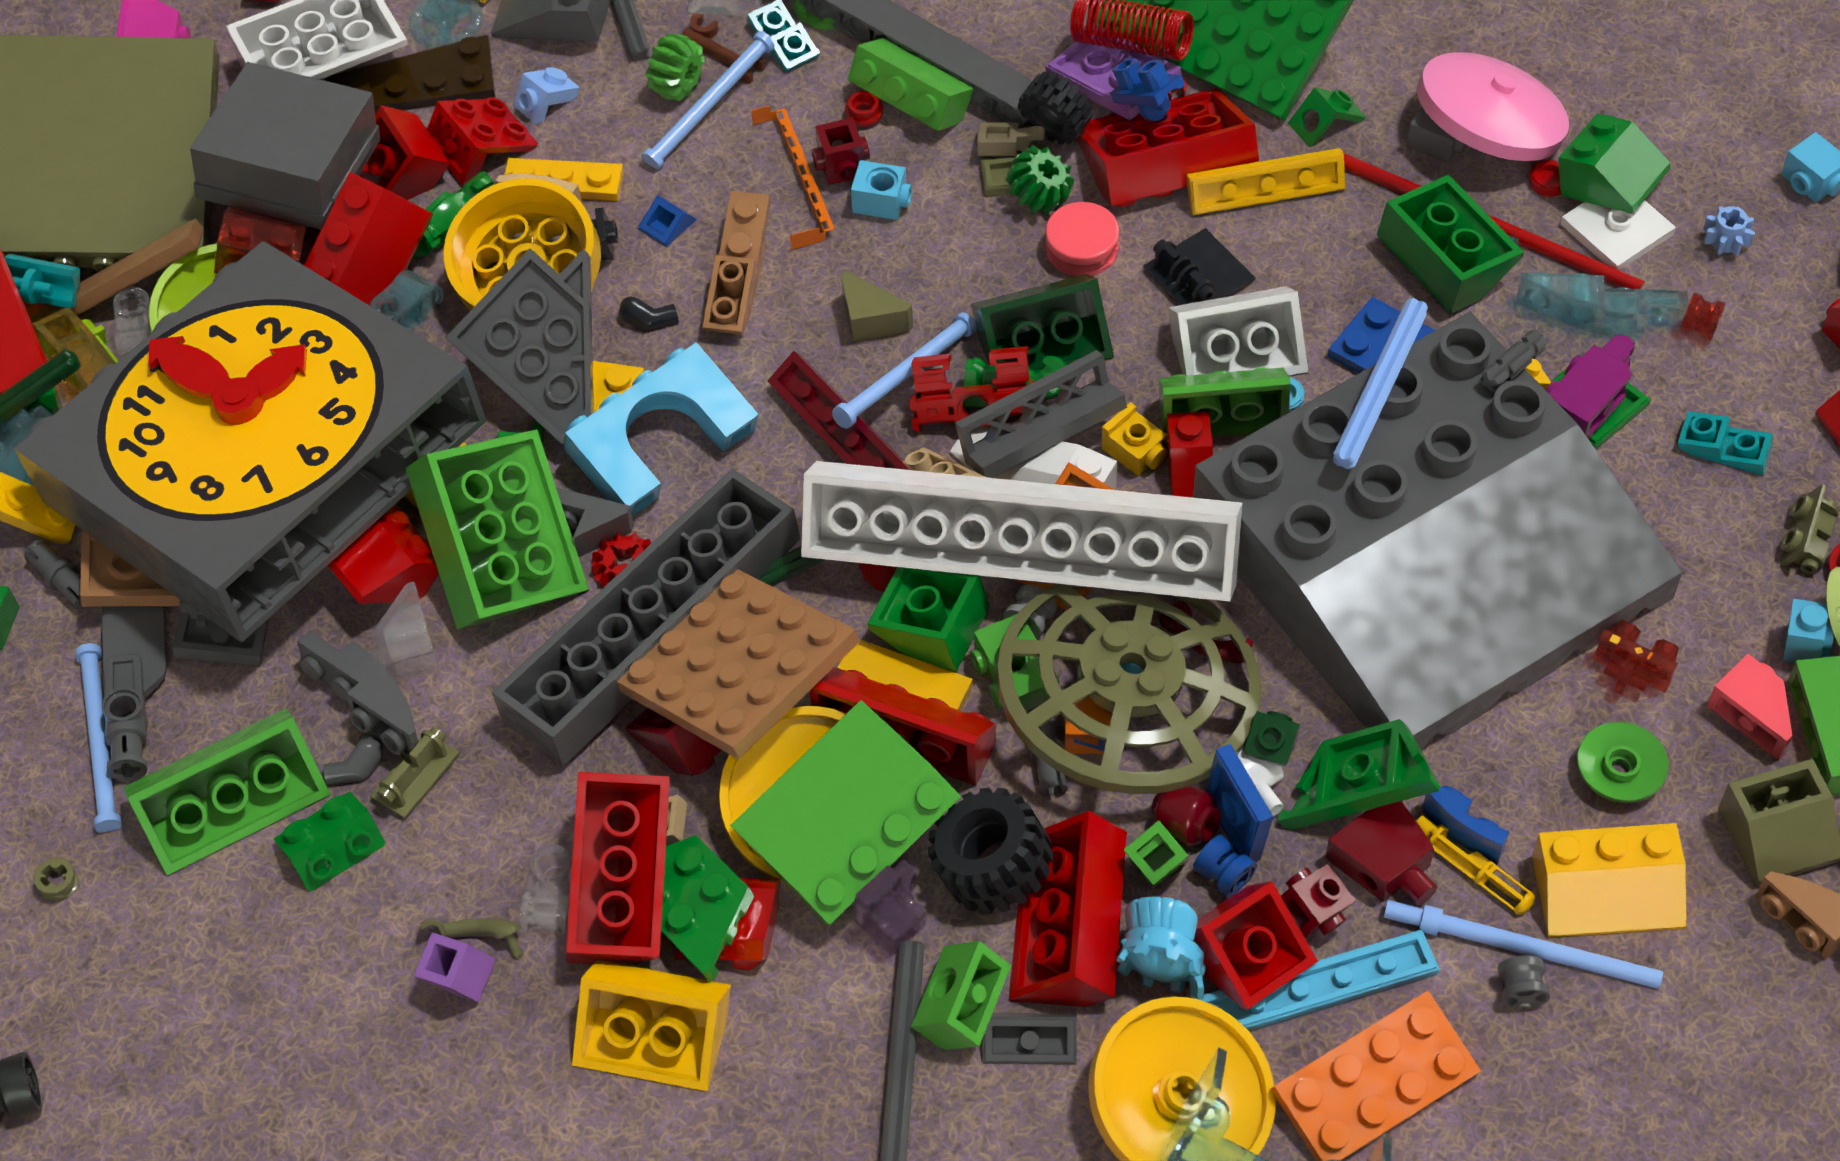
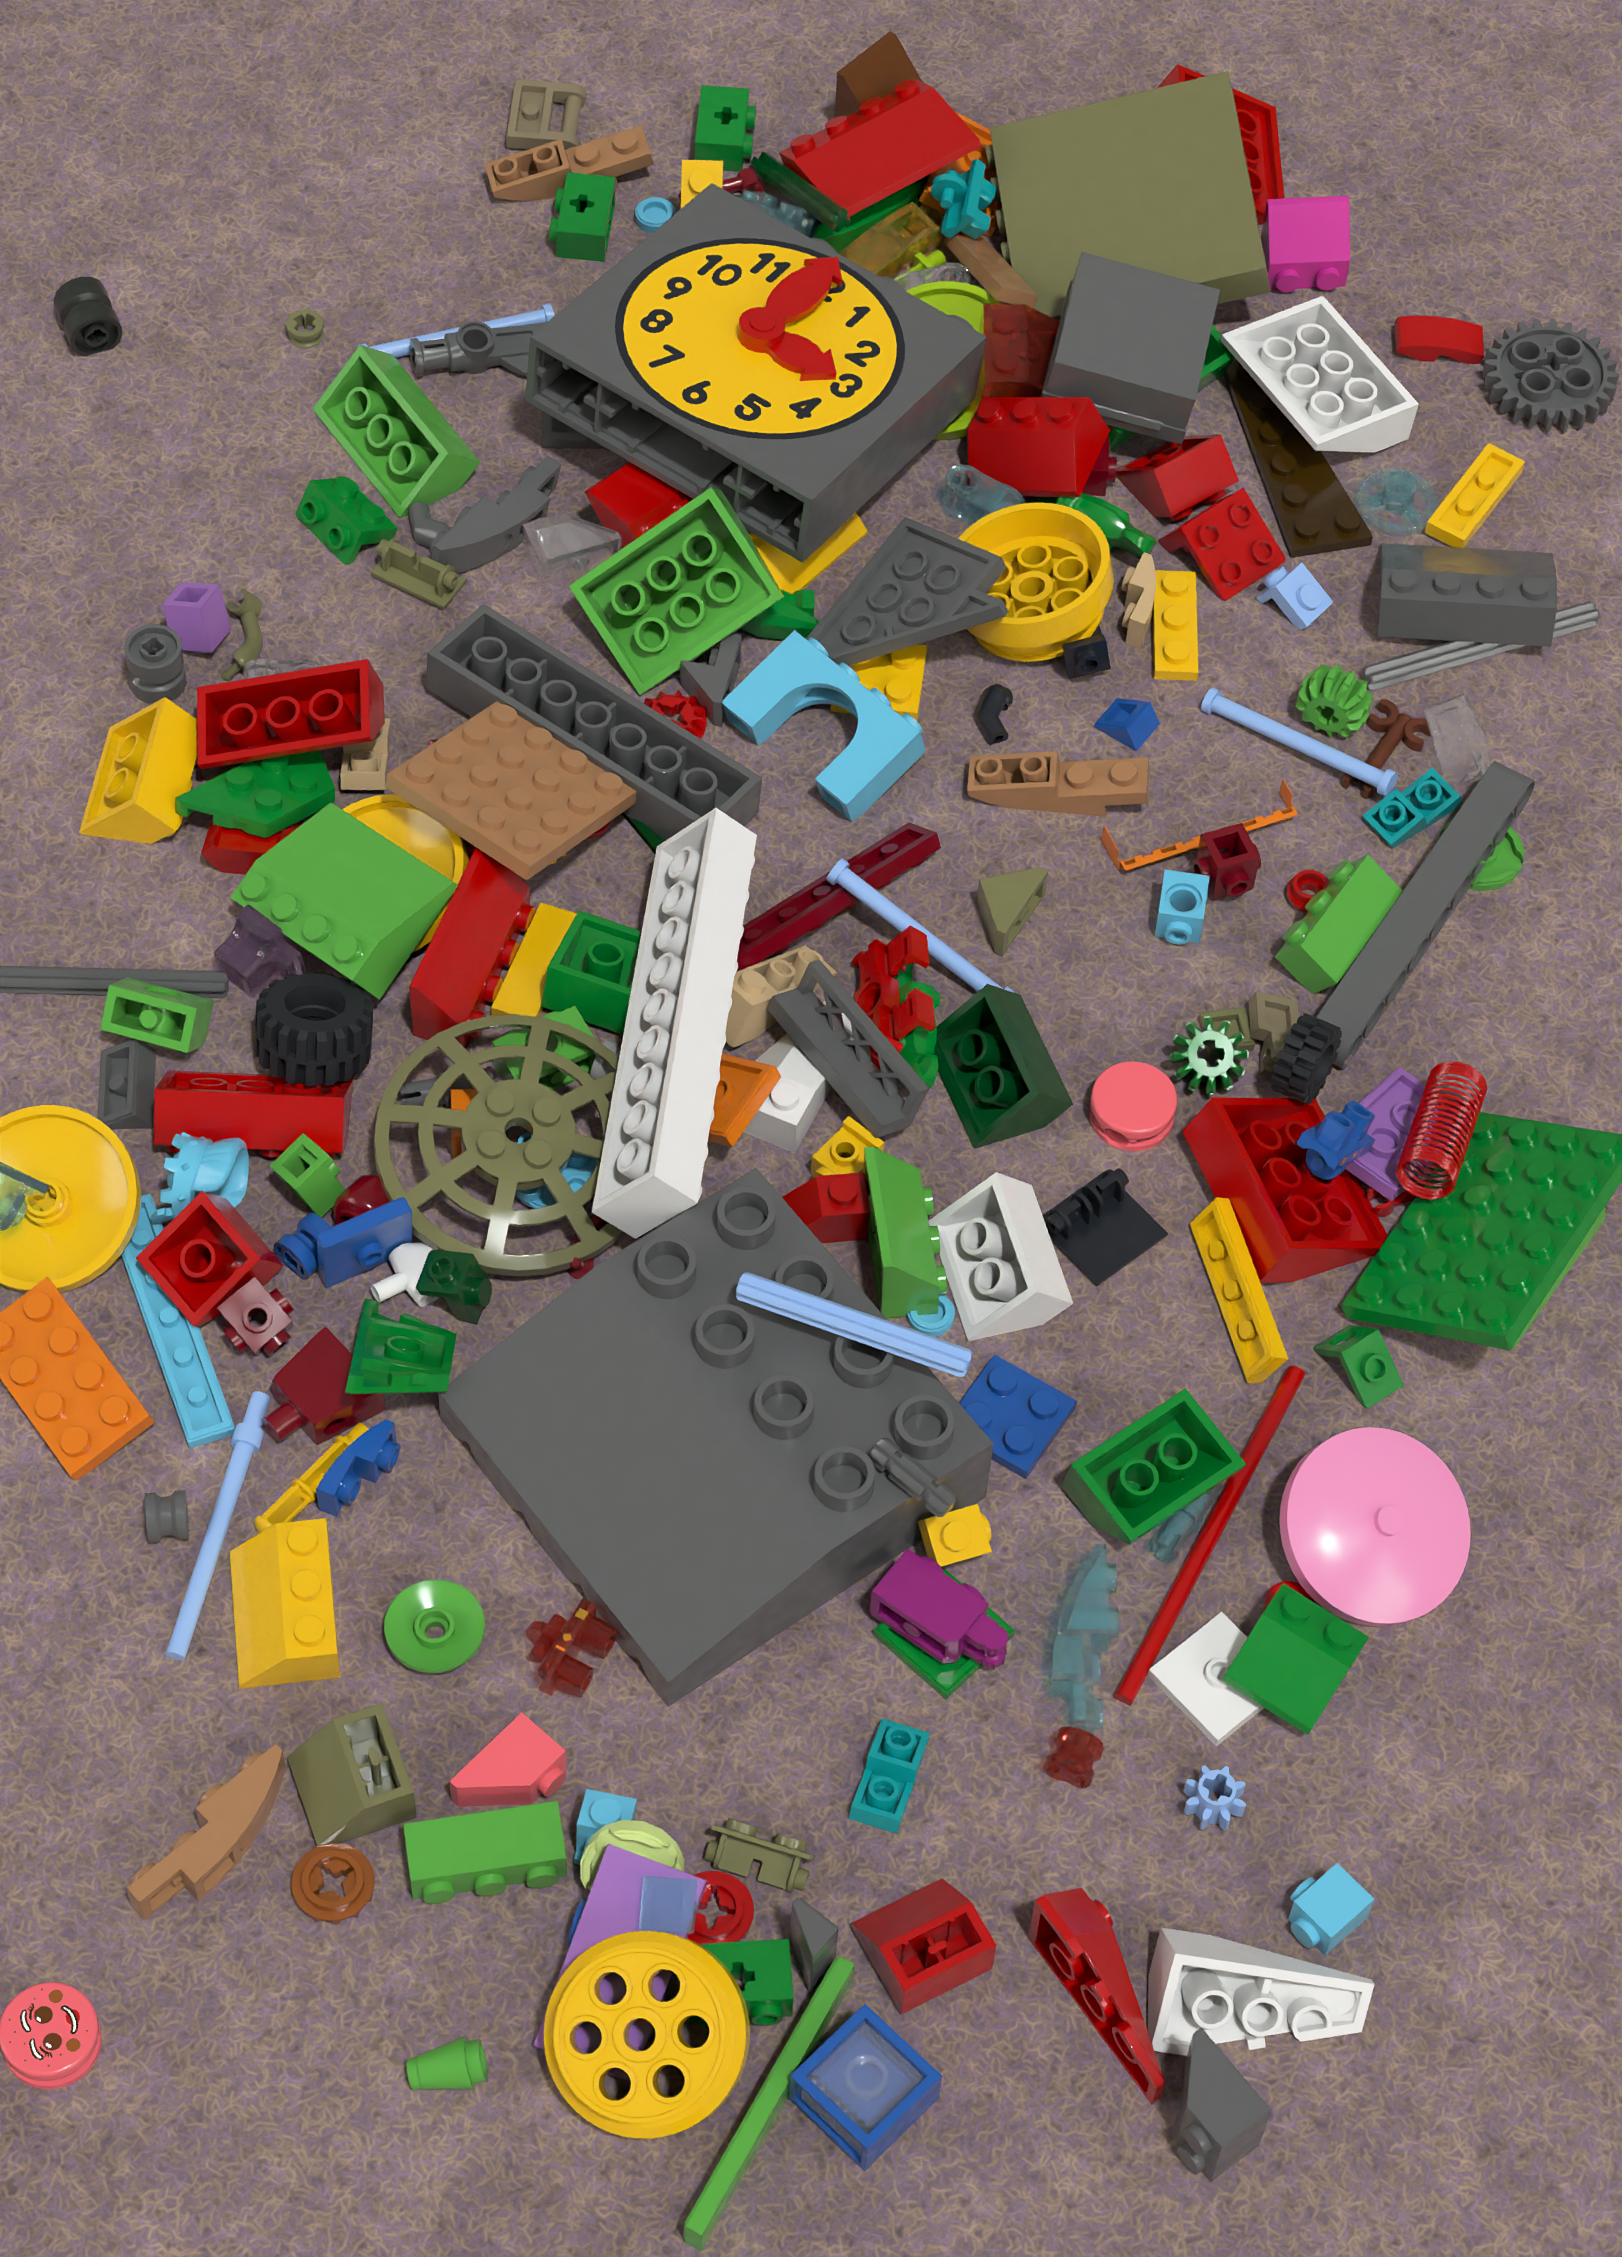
camera: 80 degrees right, 0 degrees up
none -> dark grey wheel [124,624,187,704]

